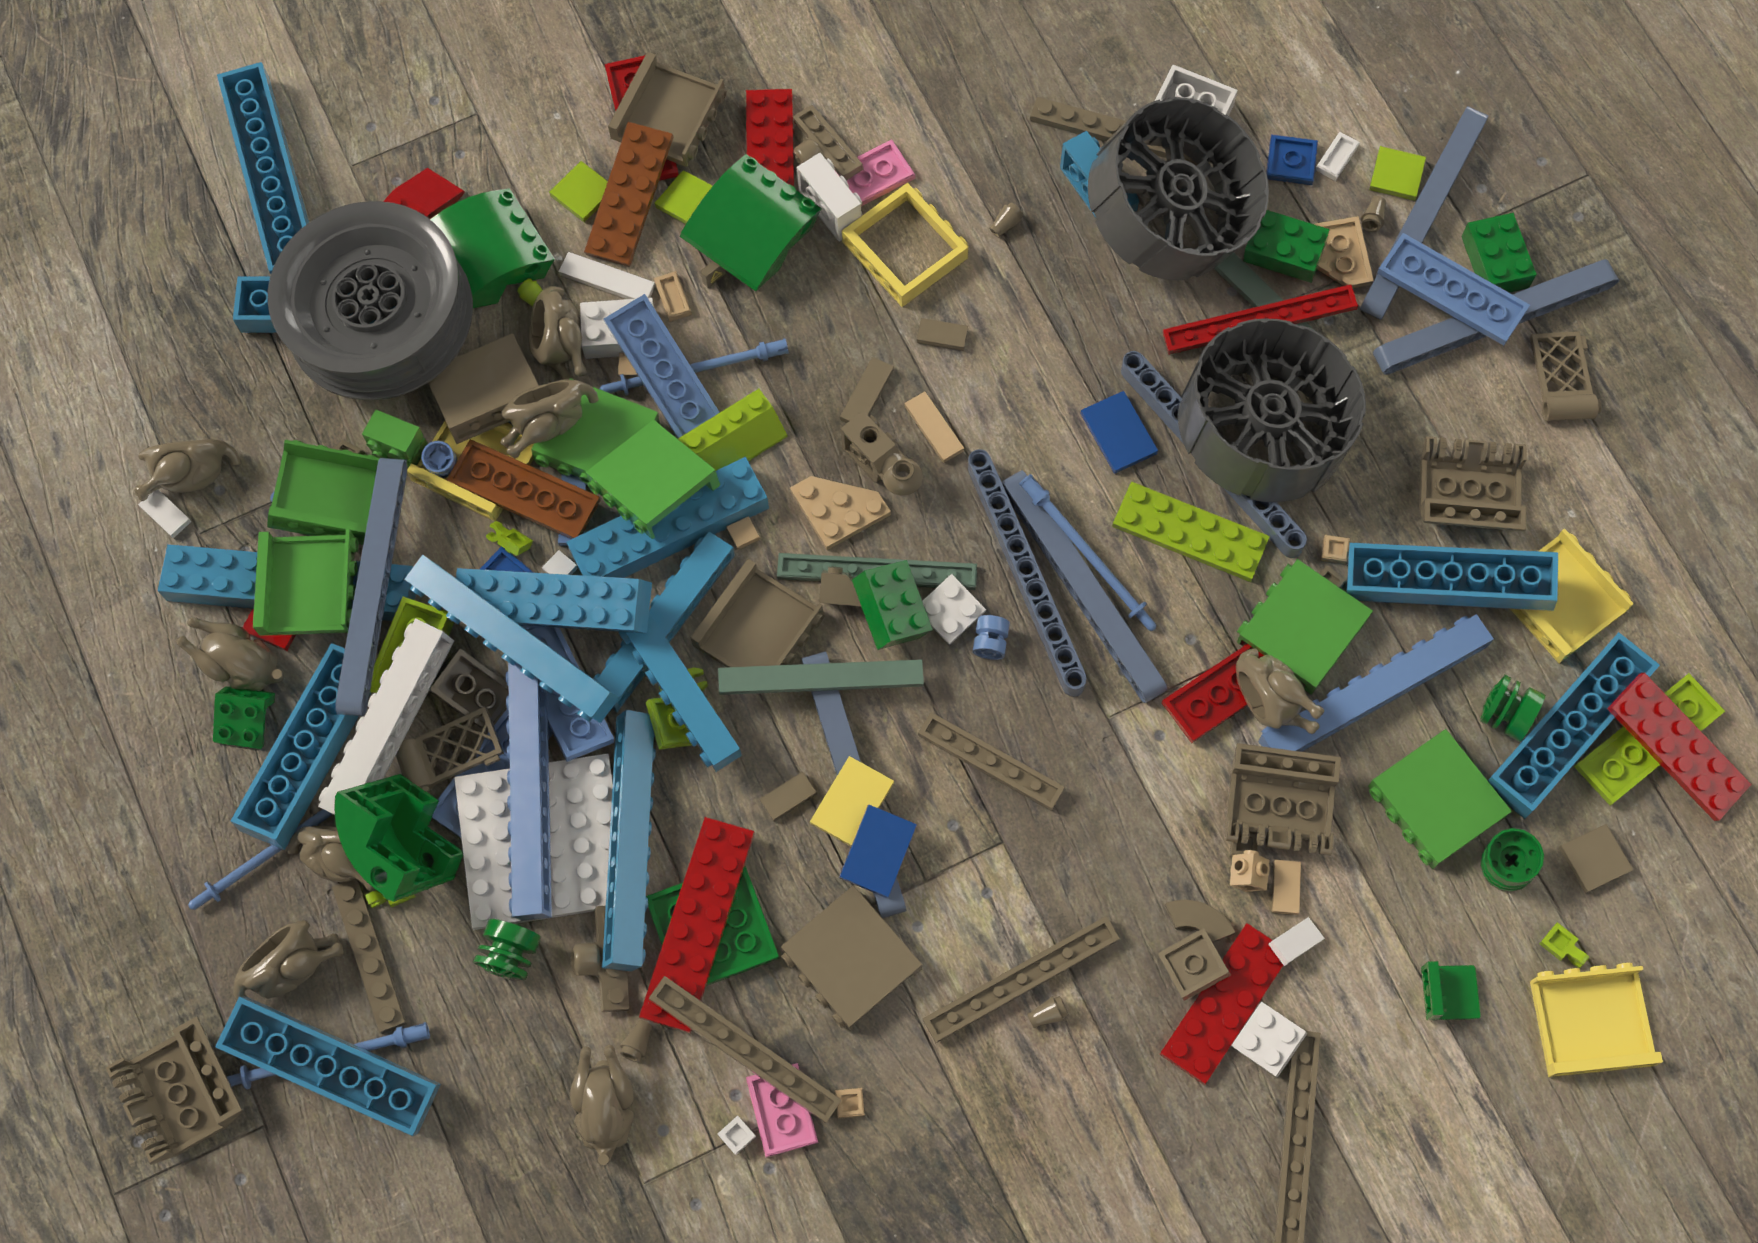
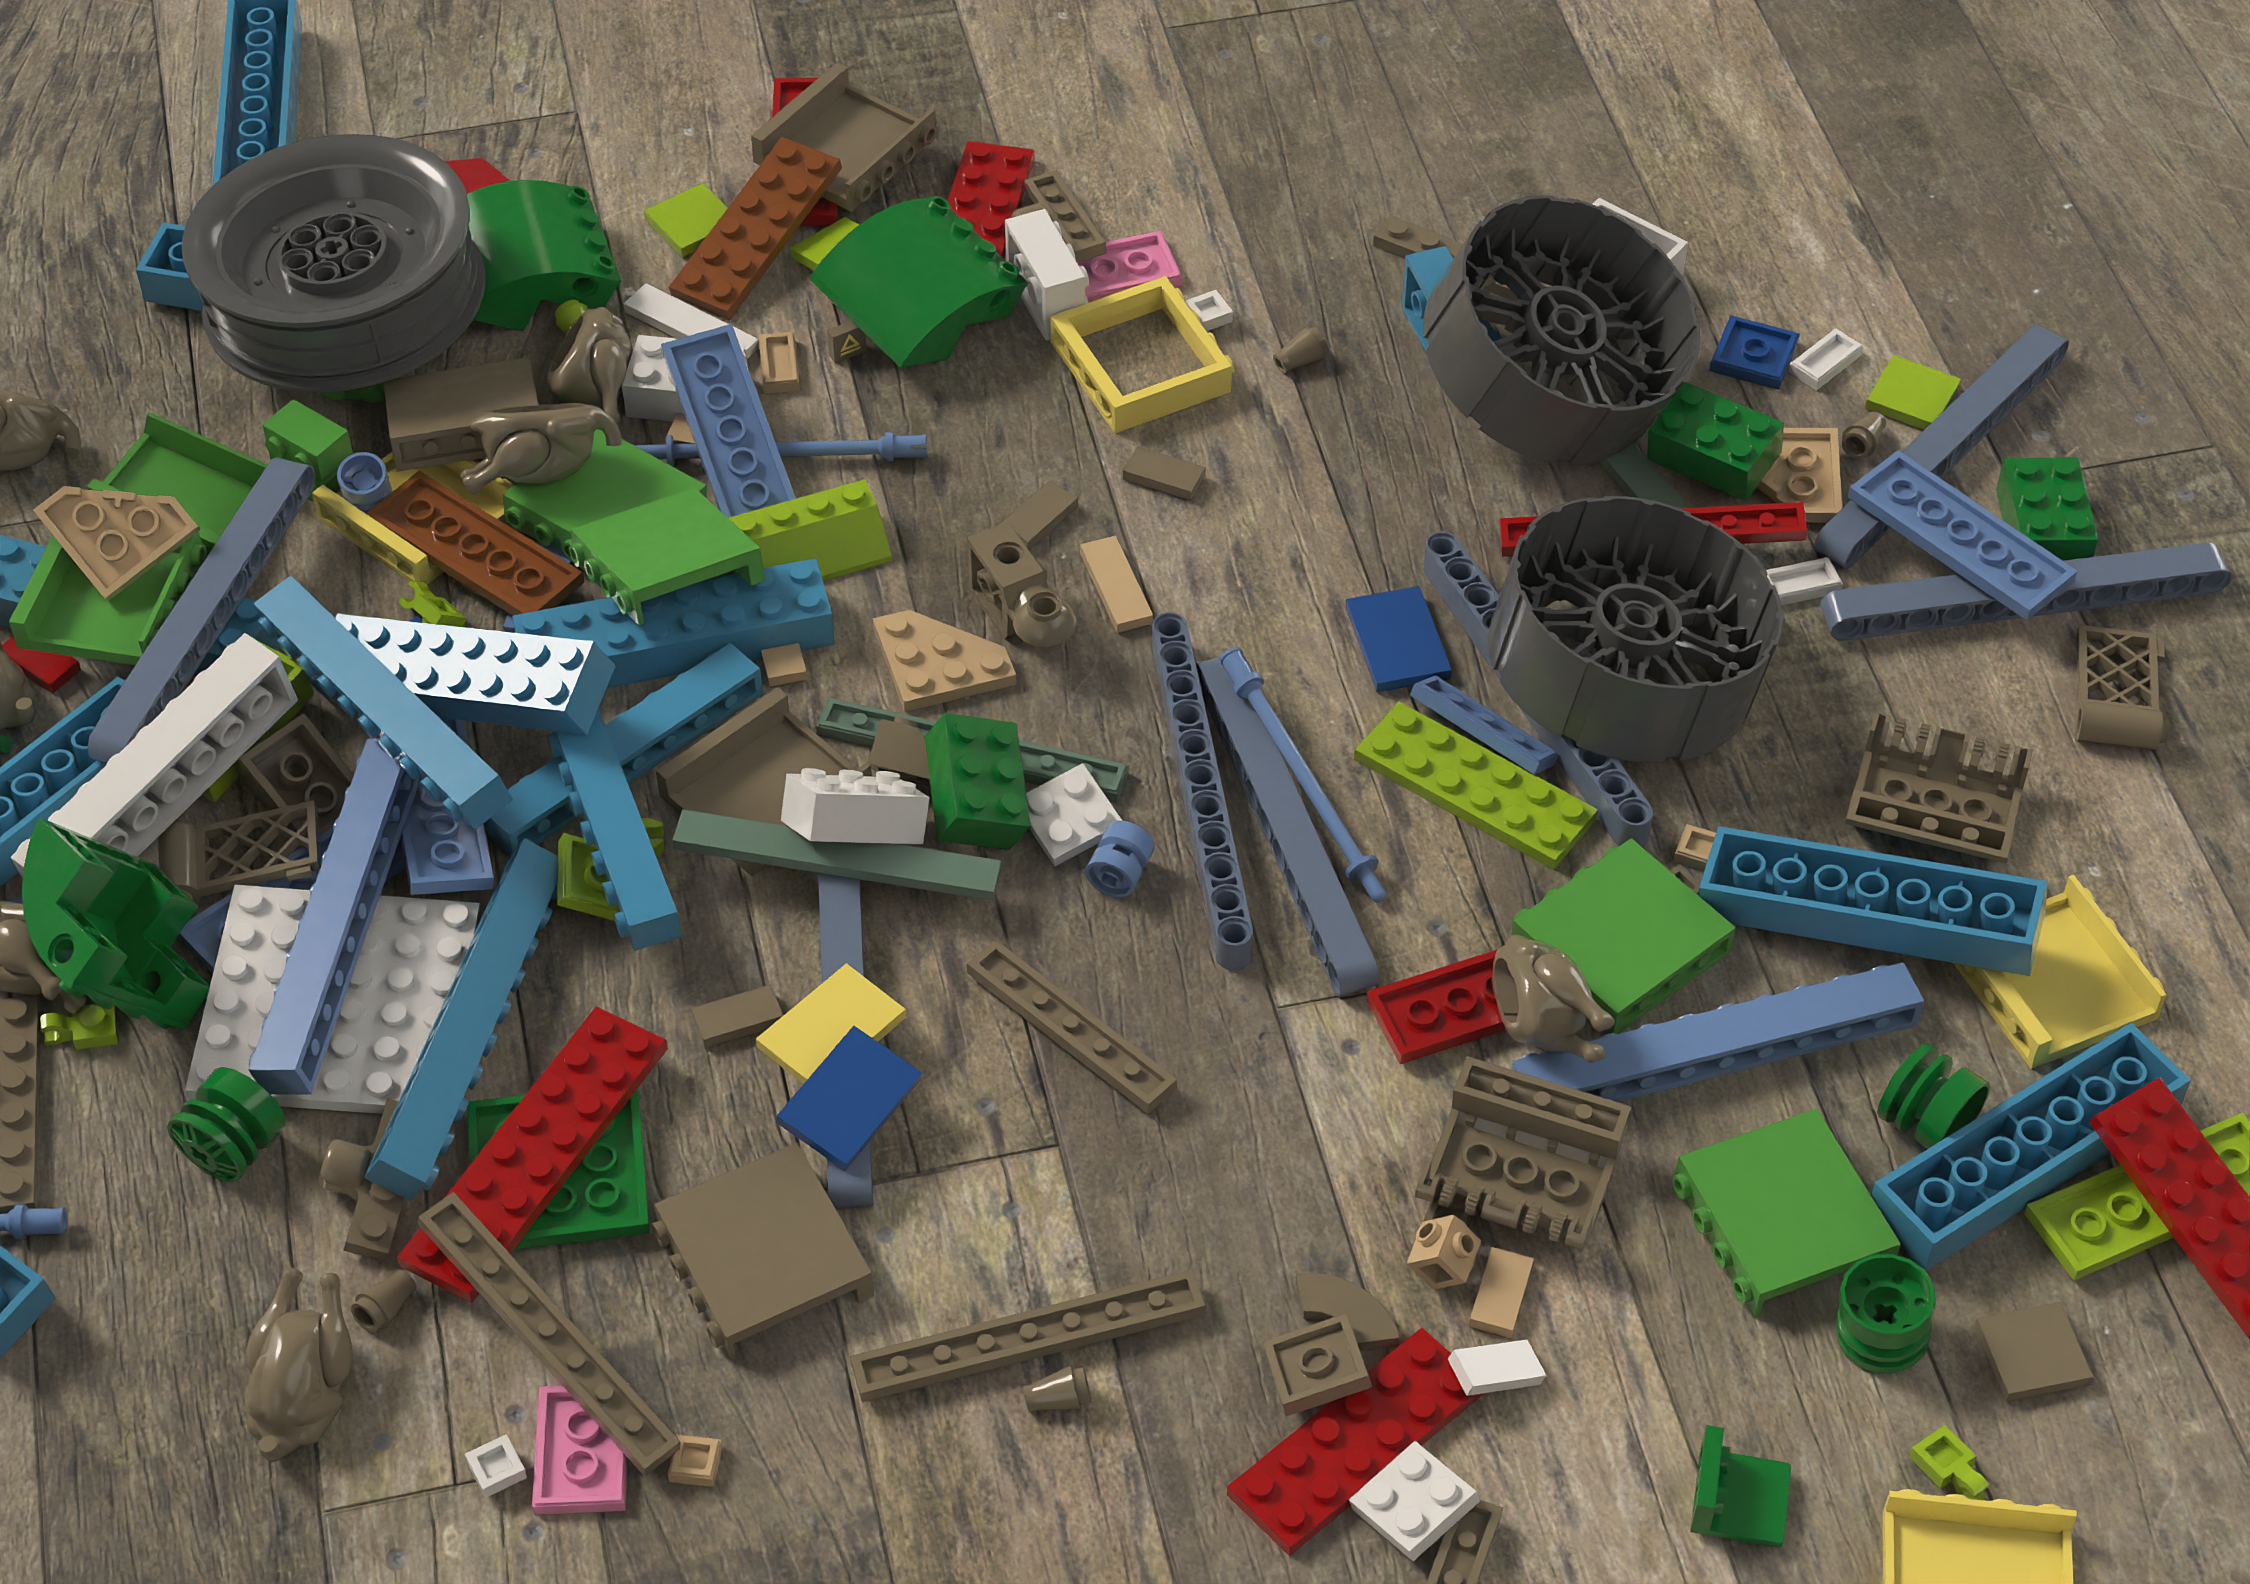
camera: 10 degrees right, 20 degrees down
none -> tan plate [33,486,201,602]
none -> white brick [781,768,929,844]
none -> white plate [1185,290,1233,331]
none -> medium blue tile [1410,675,1559,775]
none -> white tile [1766,557,1843,605]

